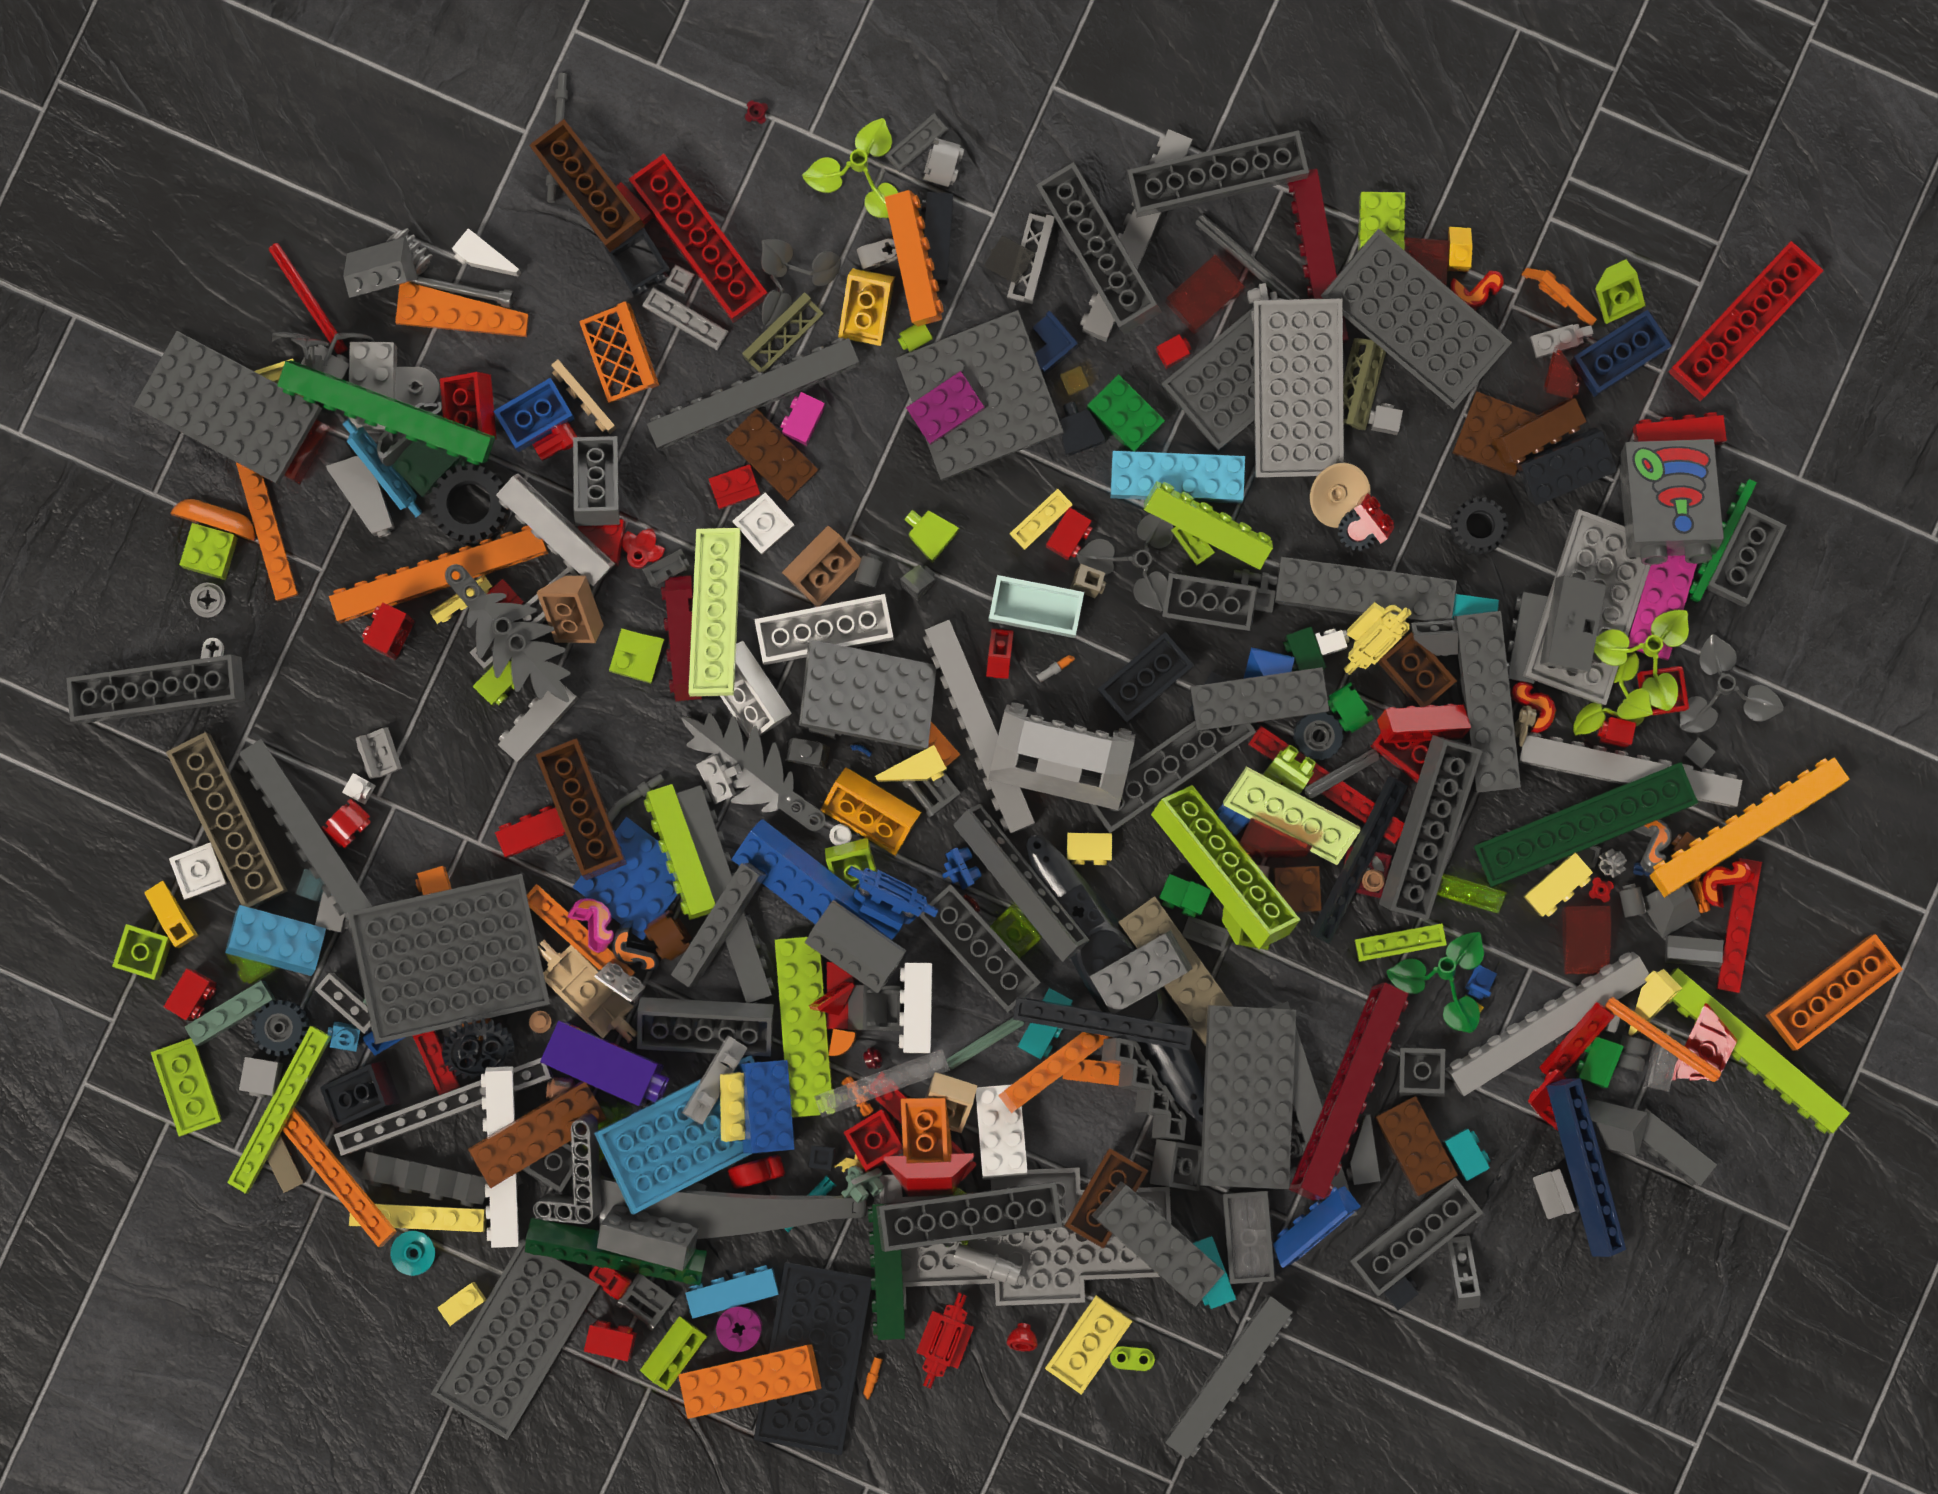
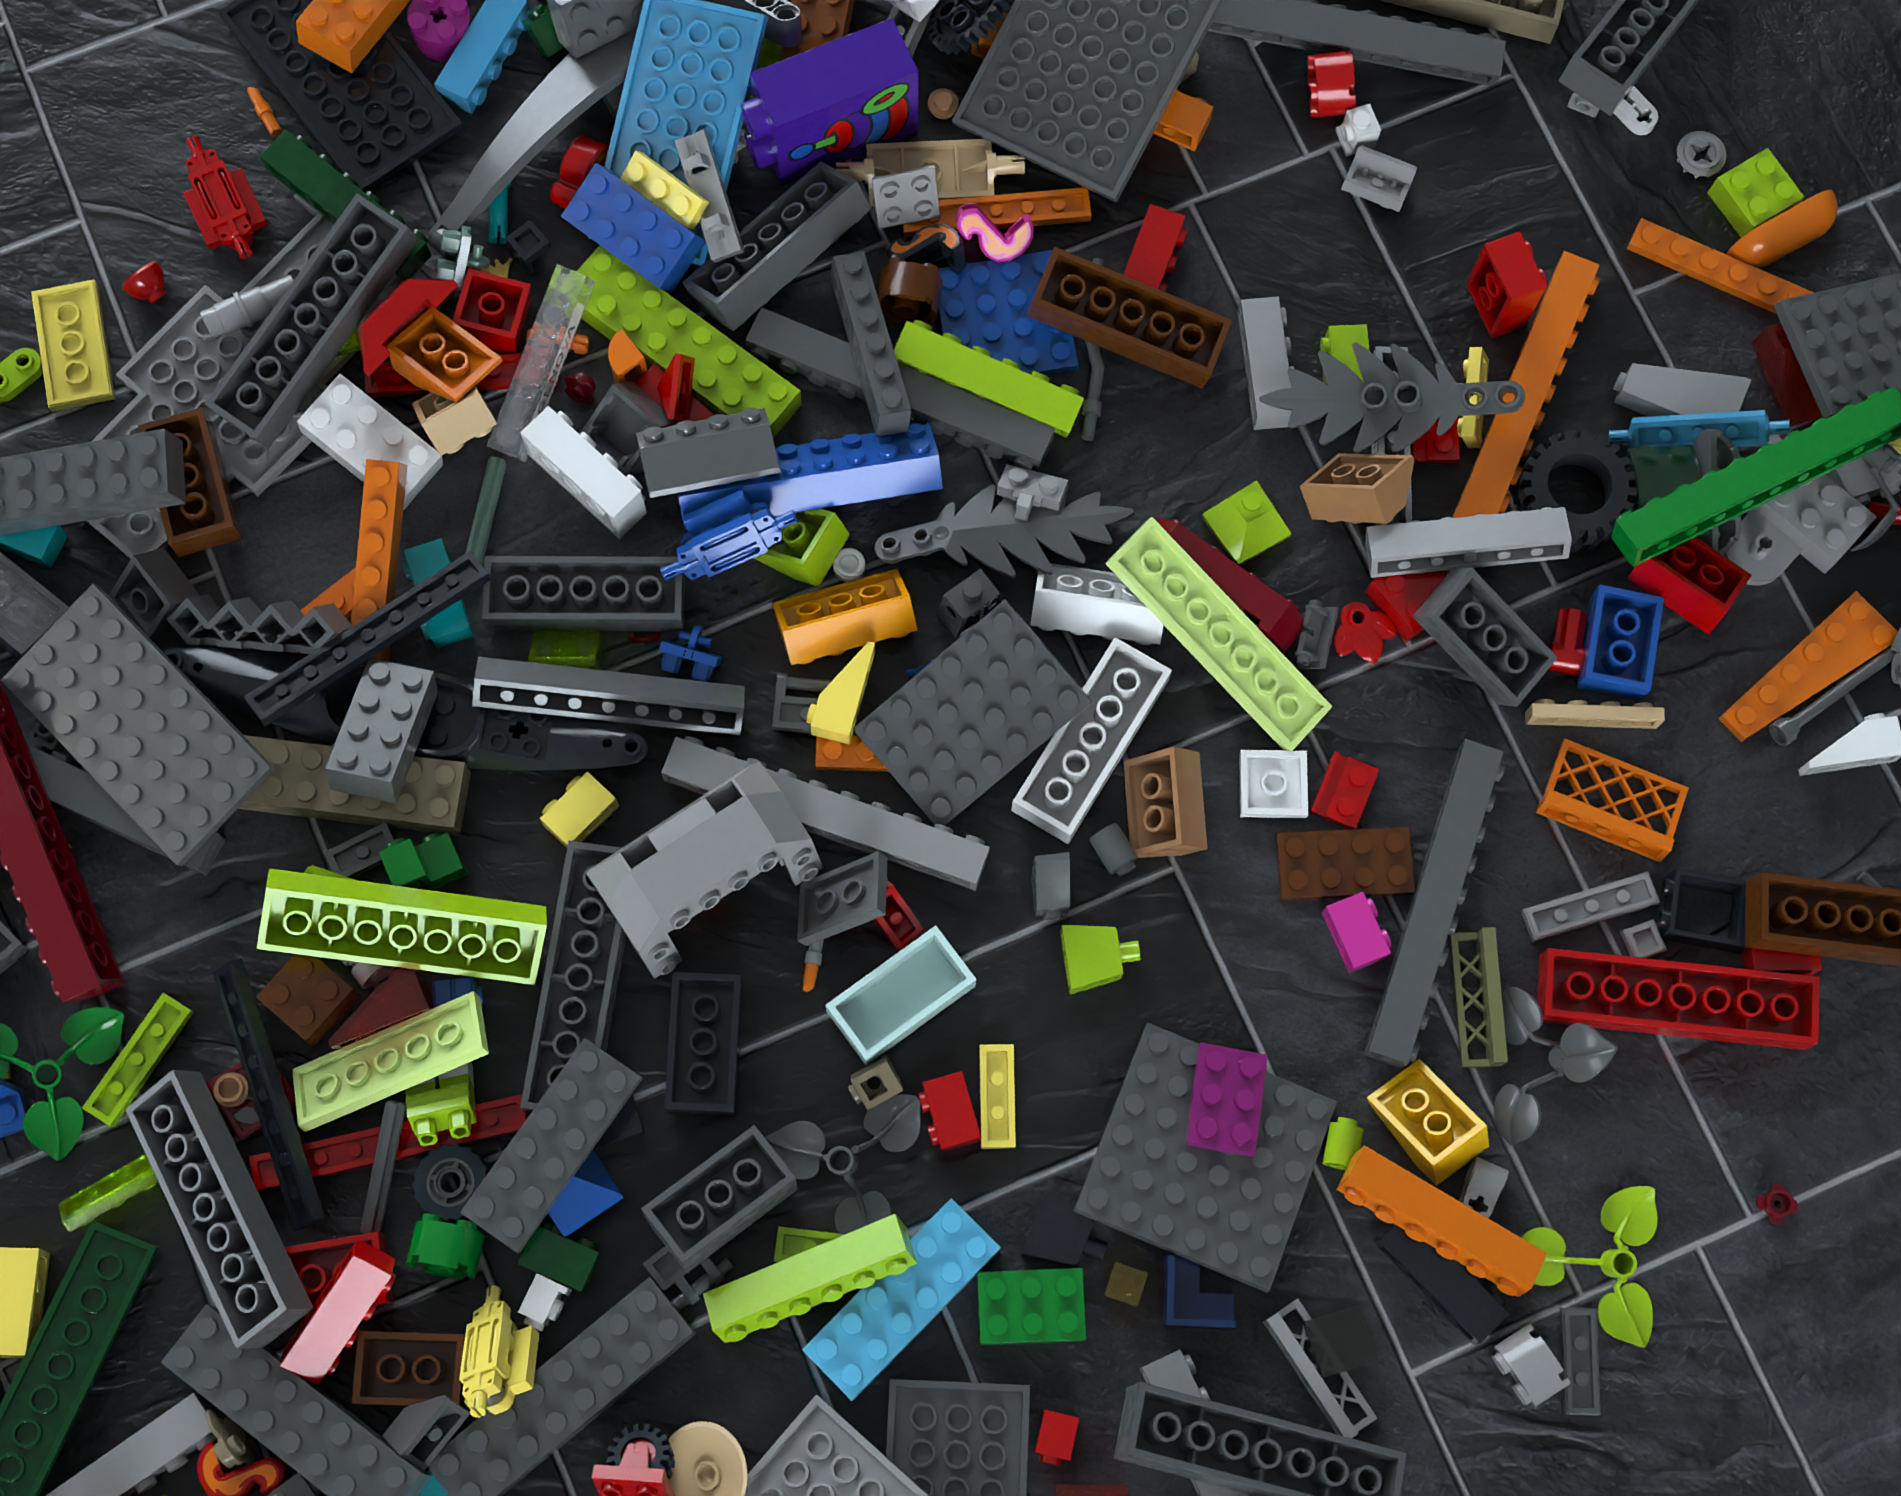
camera: 125 degrees right, 10 degrees down
none -> dark grey plate [797,851,887,946]

